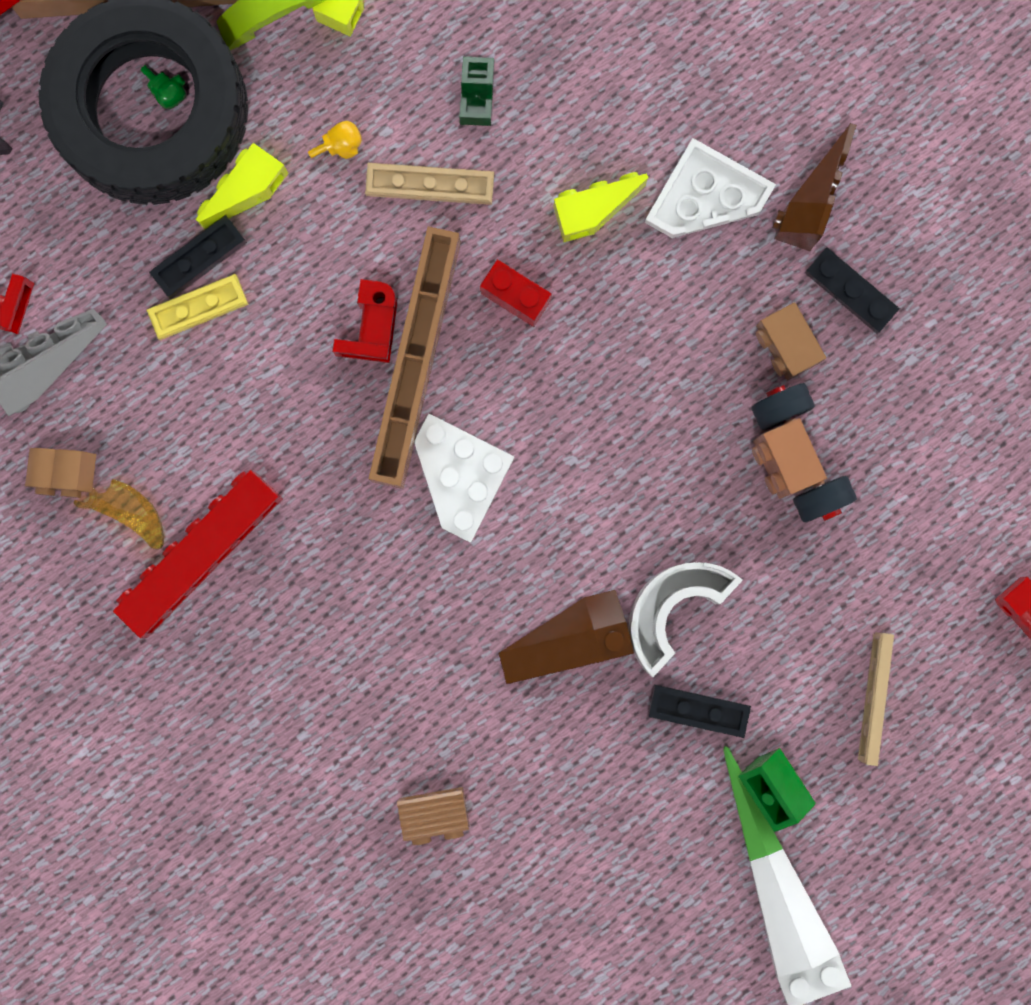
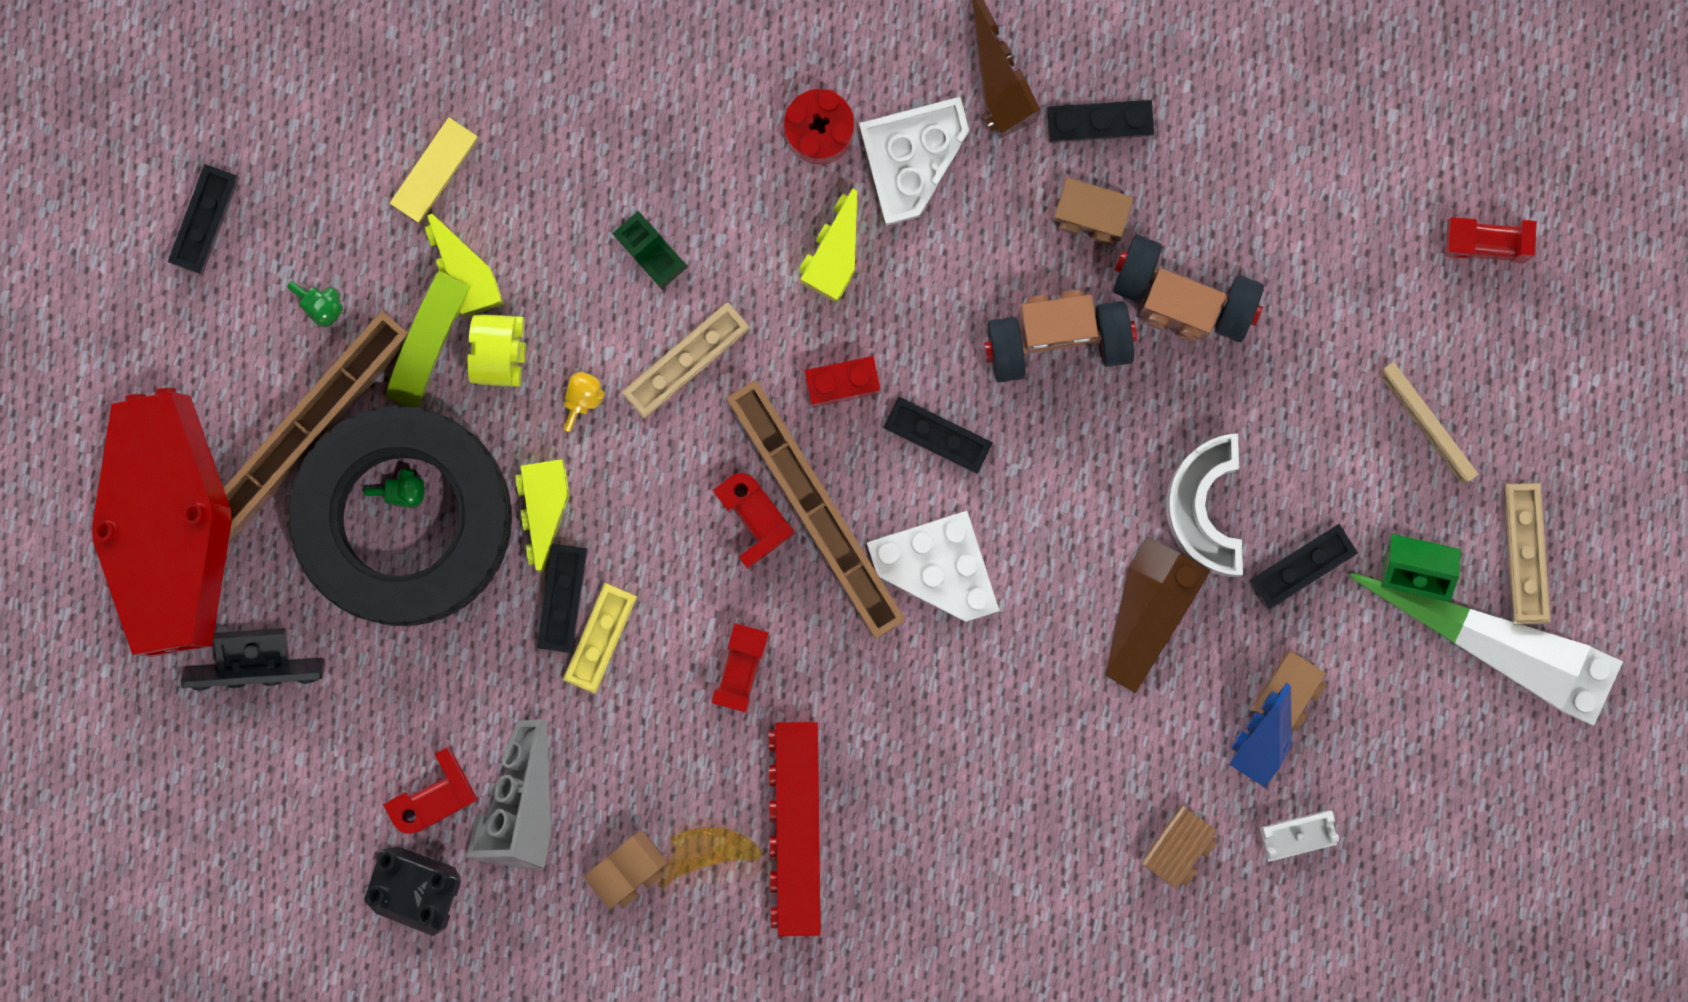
camera: 45 degrees left, 0 degrees up
none -> neon yellow brick [468,315,526,387]
none -> red piece [711,623,769,713]
none -> red brick [784,89,854,165]
none -> black tile [883,396,993,474]
none -> brick [984,290,1137,383]
none -> blue slope [1229,682,1292,787]
none -> medium nougat brick [1250,651,1327,731]
none -> white hinge [1260,810,1339,862]
none -> tan tile [1504,483,1551,625]

